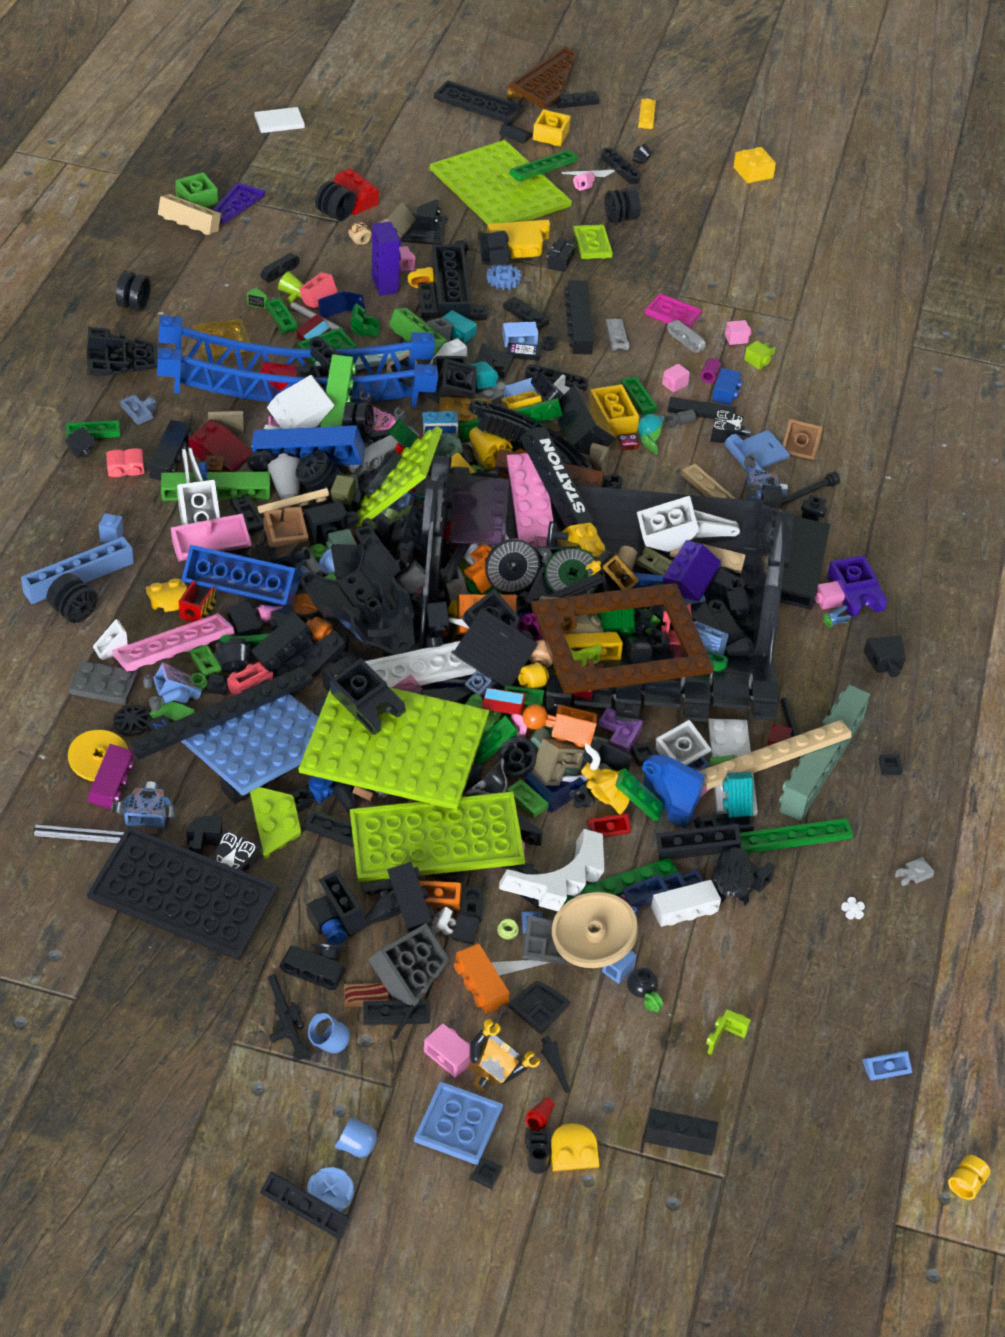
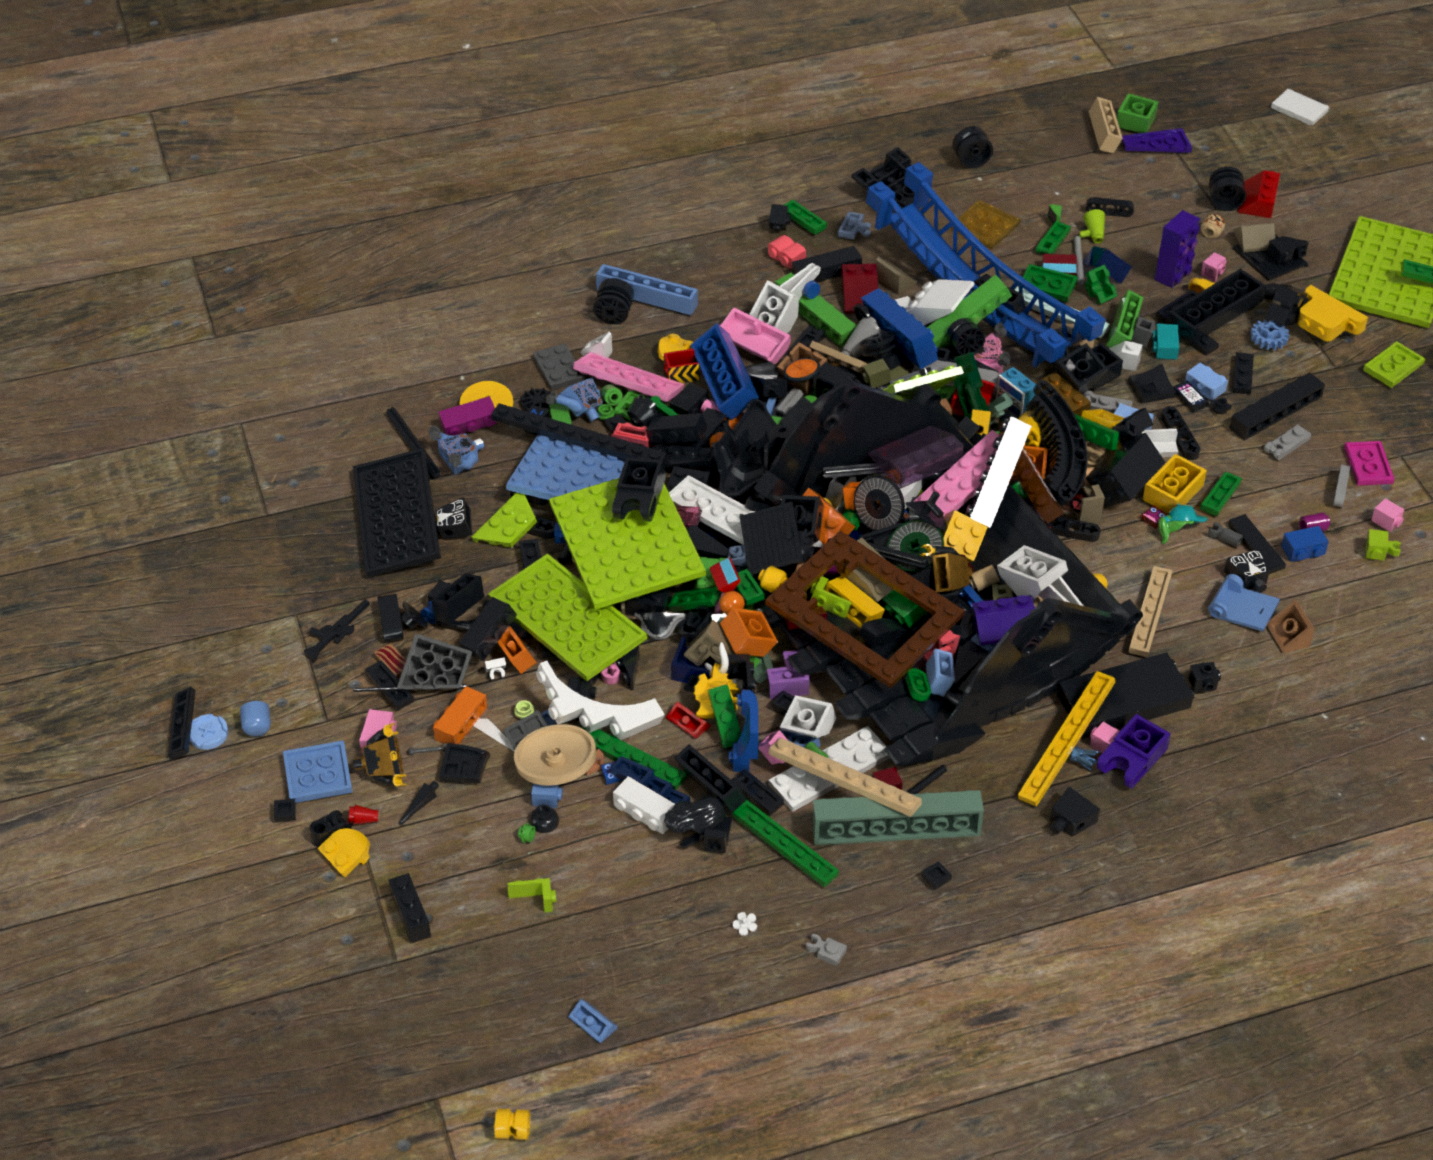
camera: 60 degrees right, 0 degrees up
medium blue brick [98,513,124,543] -> none
black brick [186,816,223,855] -> none
reddish brown bracket [205,455,225,472] -> none
red slope [261,362,297,391] -> none
coral brick [299,272,338,308] -> none
medium blue helmet [308,1013,350,1054] -> none
black piece [309,336,341,372] -> none
black slope [453,914,479,944] -> none
black plate [461,886,483,922] -> none
teal brick [468,362,498,390] -> none
bright green plate [506,779,549,818] -> none
black brick [546,238,576,272] -> none
bright pink brick [662,364,690,393] -> none
teal brick [722,772,753,817] -> none
torso [744,453,788,501] -> none
black piece [780,471,840,506] -> none
none -> bright green brick [600,385,622,405]
none -> orange wheel [783,358,820,382]
none -> yellow plate [1018,671,1115,807]

